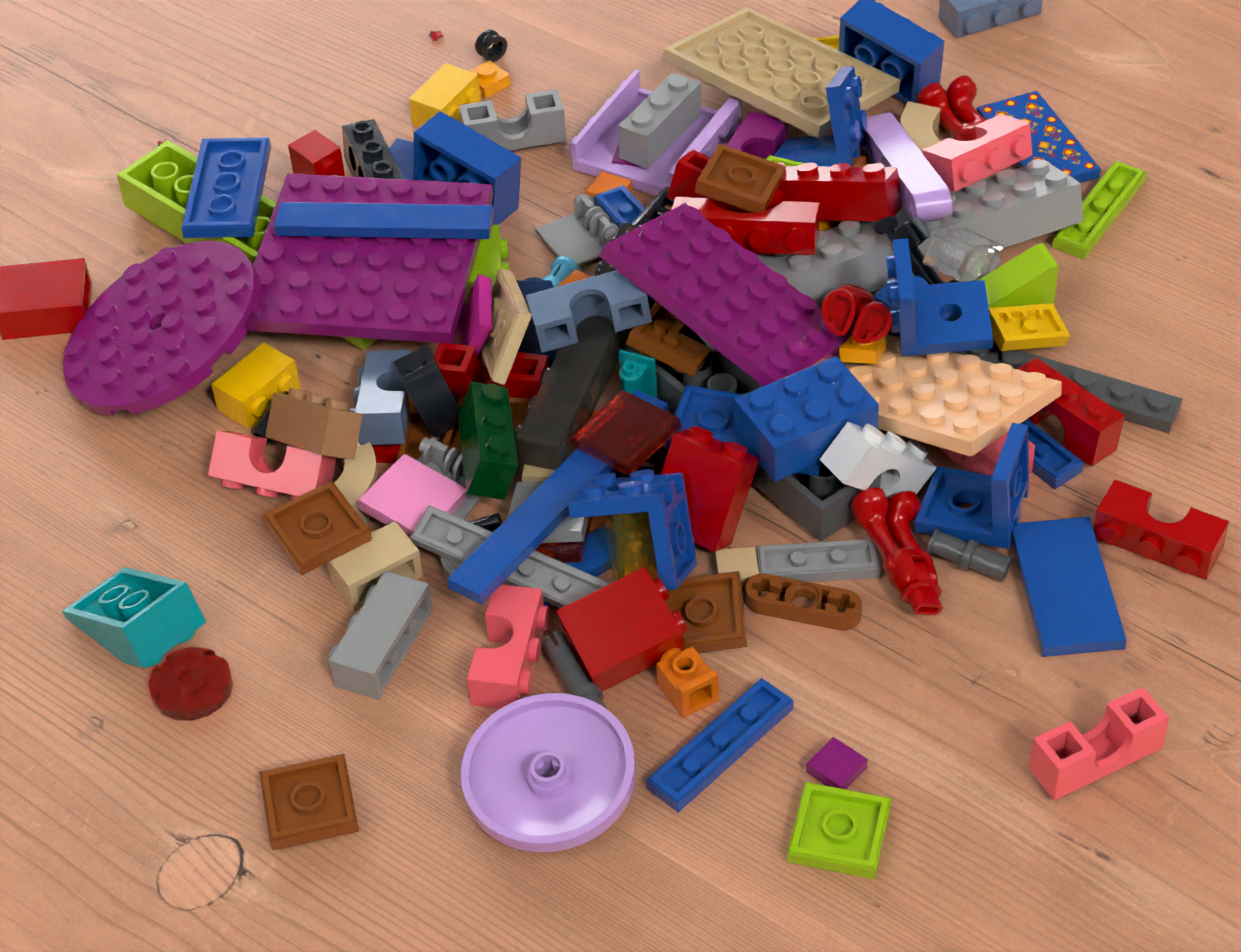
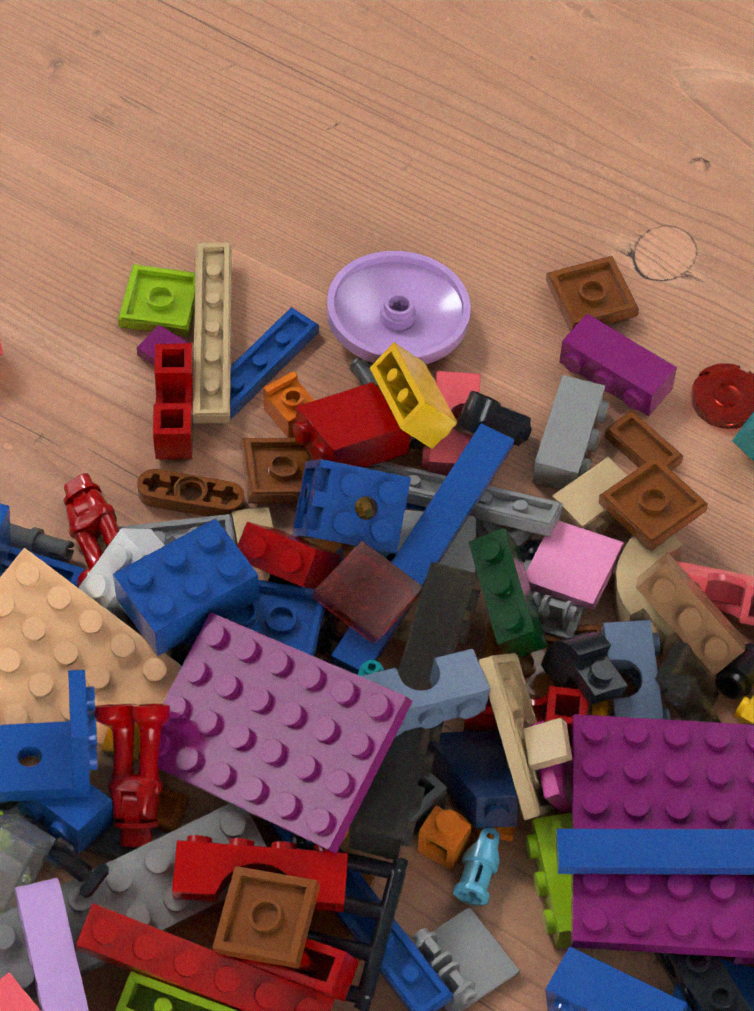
camera: 170 degrees right, 10 degrees up
none -> red arch [153,343,194,460]
none -> tan tile [193,243,232,424]
none -> yellow brick [370,342,457,449]
none -> black piece [456,390,532,447]
none -> tan tile [523,718,572,771]
none -> magenta brick [559,314,677,417]
none -> dark orange tile [604,410,683,471]
none -> clear smoke bracket [655,642,721,723]

